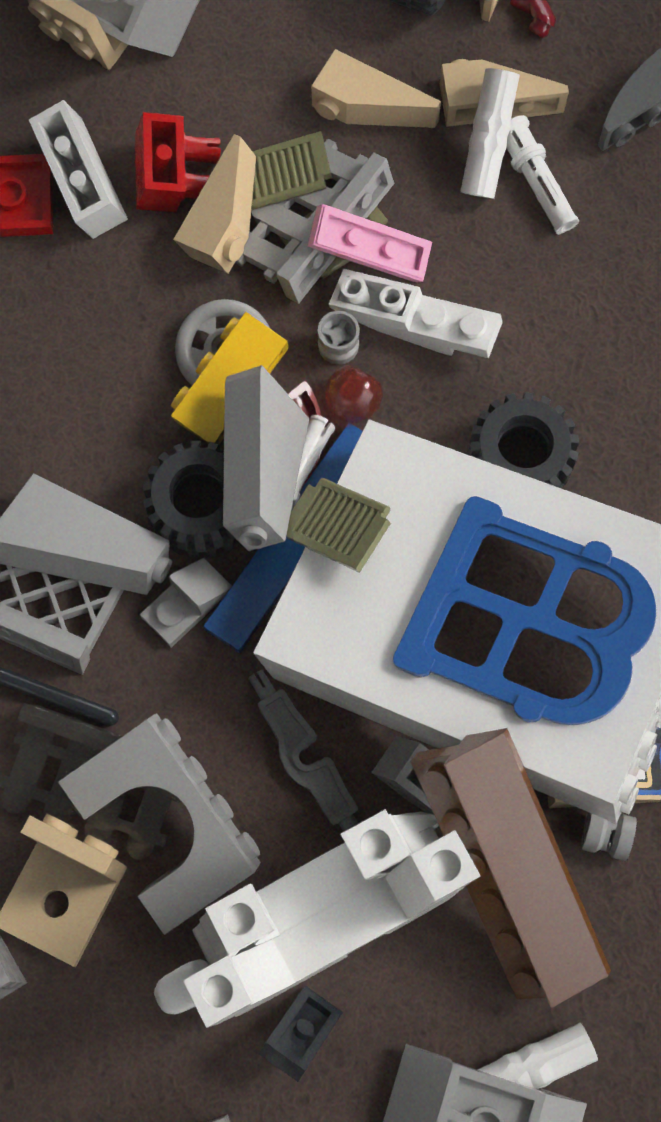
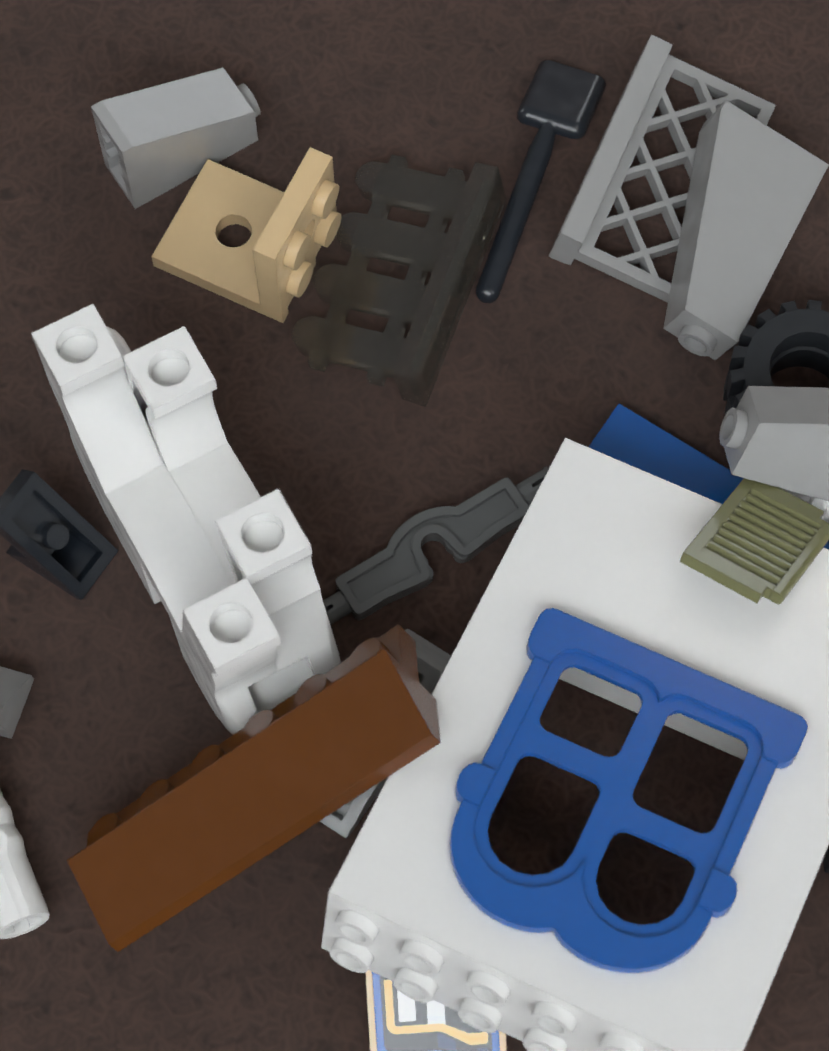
camera: 90 degrees right, 5 degrees down
light grey arch [58,713,261,935] -> none
light grey slope [140,558,232,648] -> none
light grey wheel [580,812,637,861] -> none

